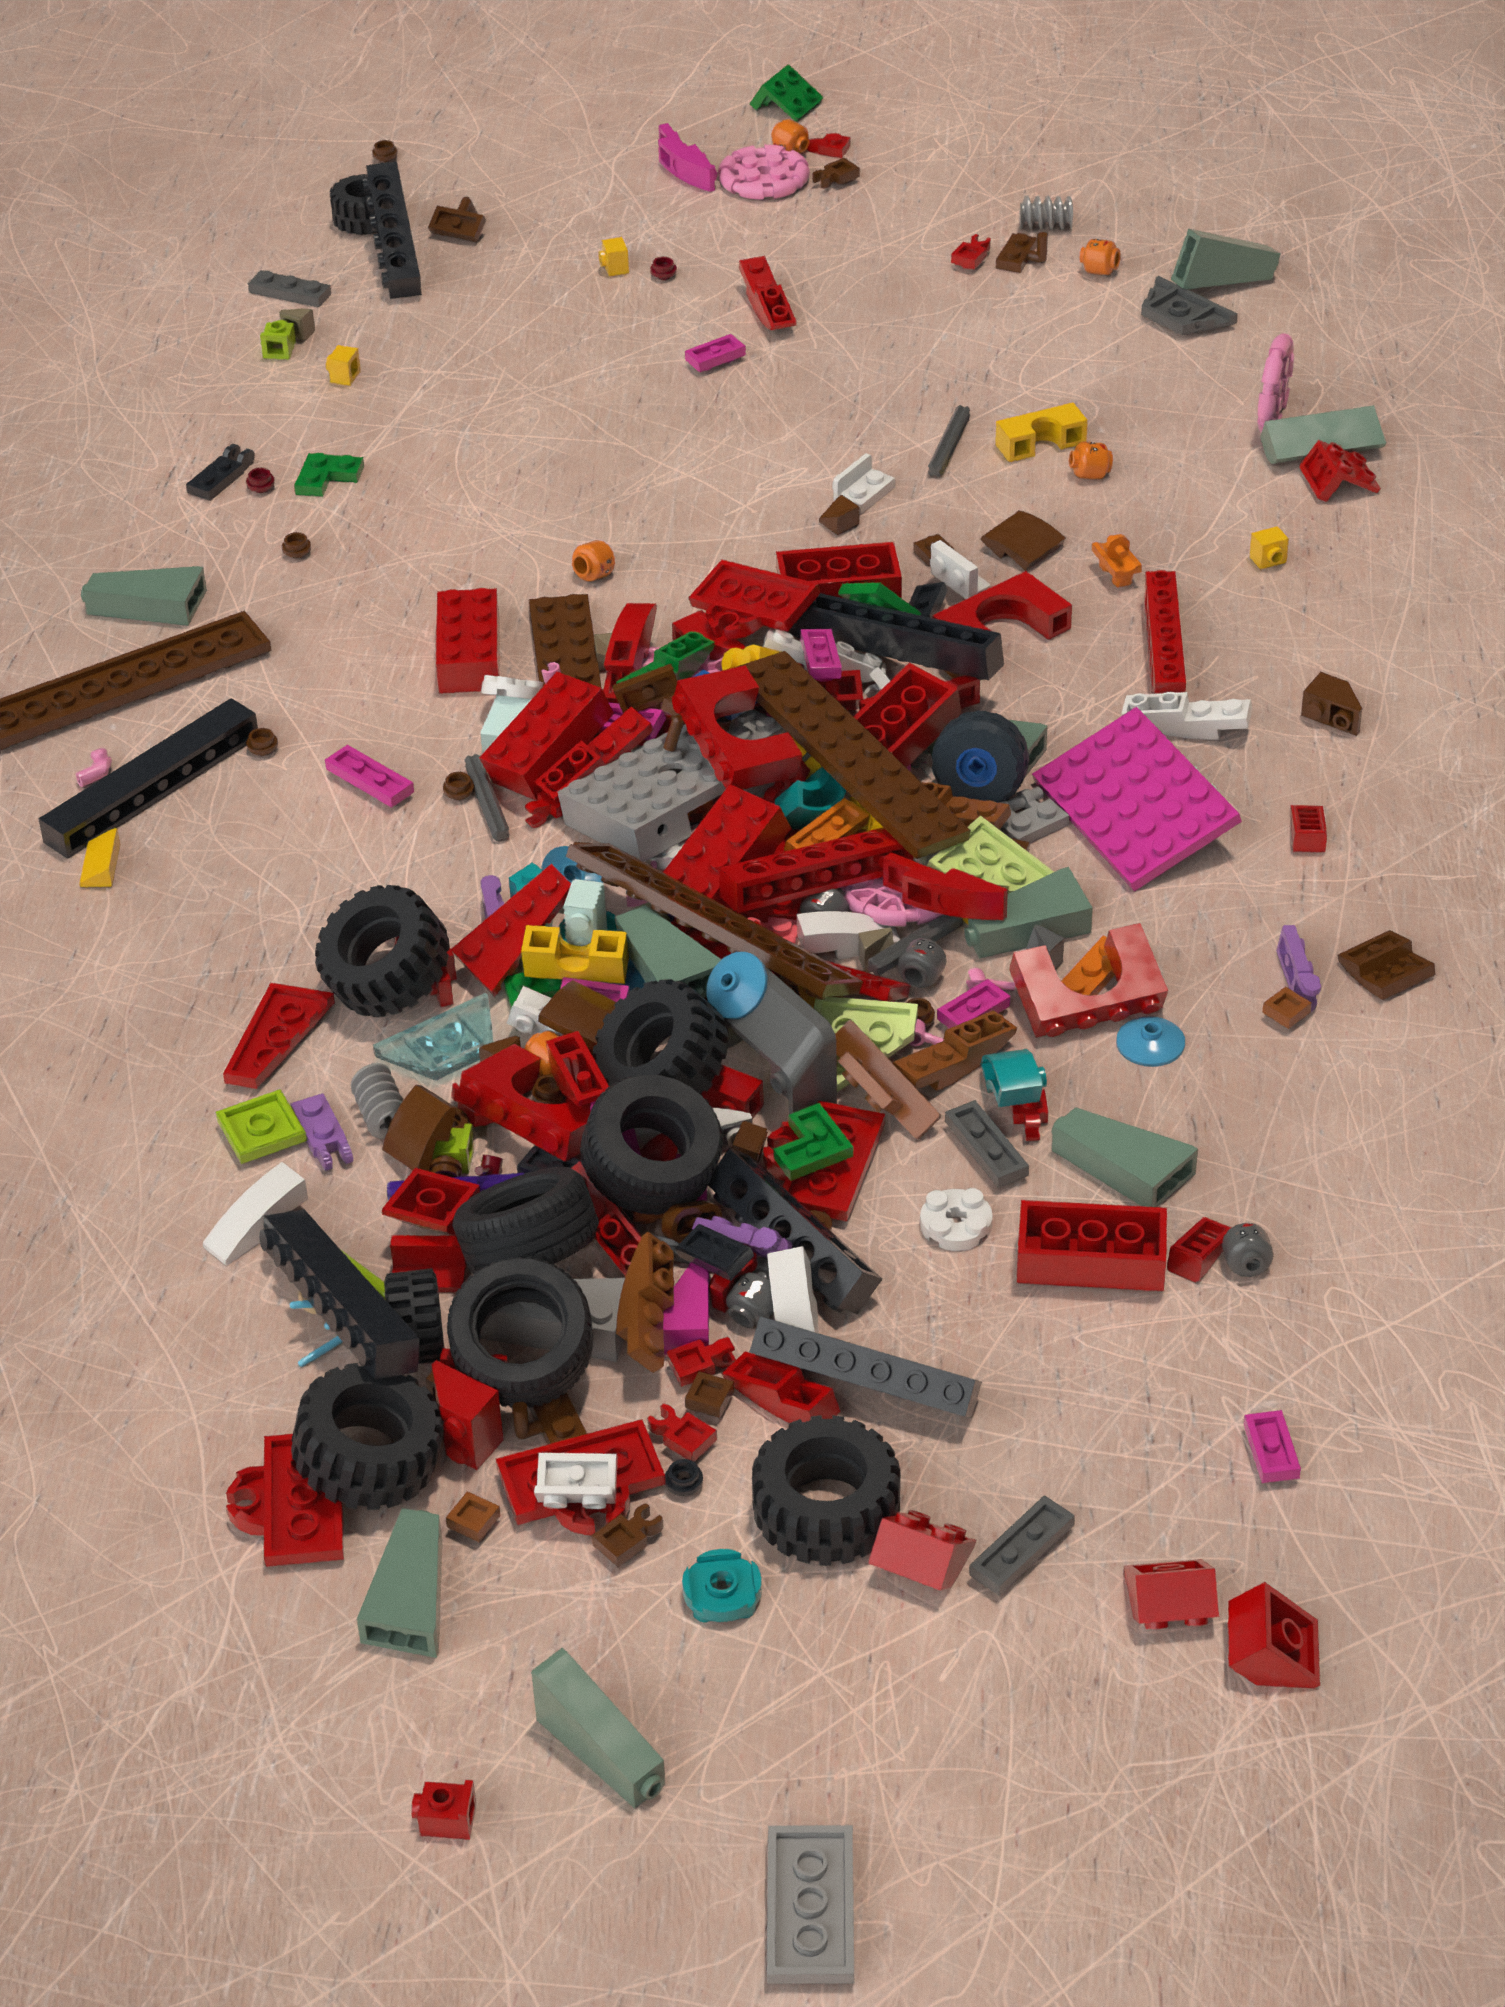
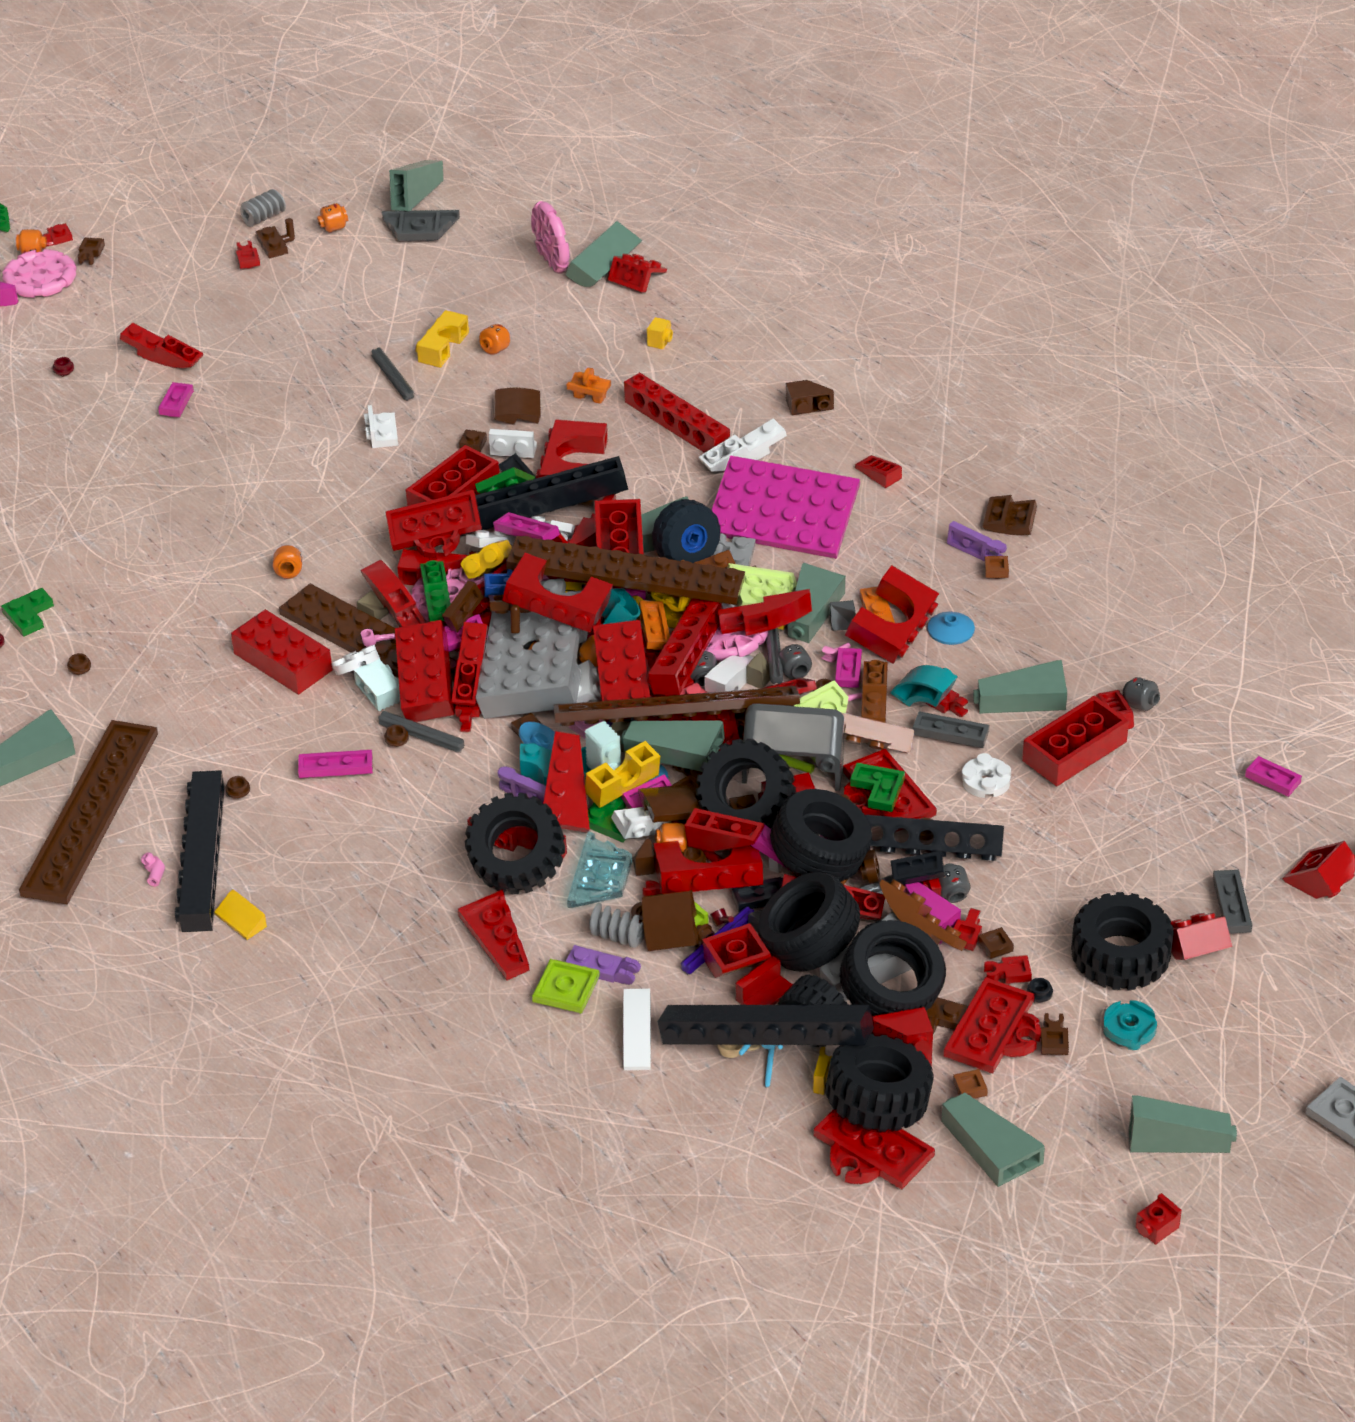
camera: 45 degrees left, 0 degrees up
white bracket [534,1453,618,1509] -> none
yellow plate [598,237,629,276] -> none
medium lavender hinge [692,1216,793,1258] -> none
dark azure dish [707,952,768,1019] -> none
red slope [722,1351,840,1423] -> none
black brick [749,1316,982,1418] -> none
white slope [767,1246,819,1366] -> none
reddish brown slope [819,495,860,535] -> none

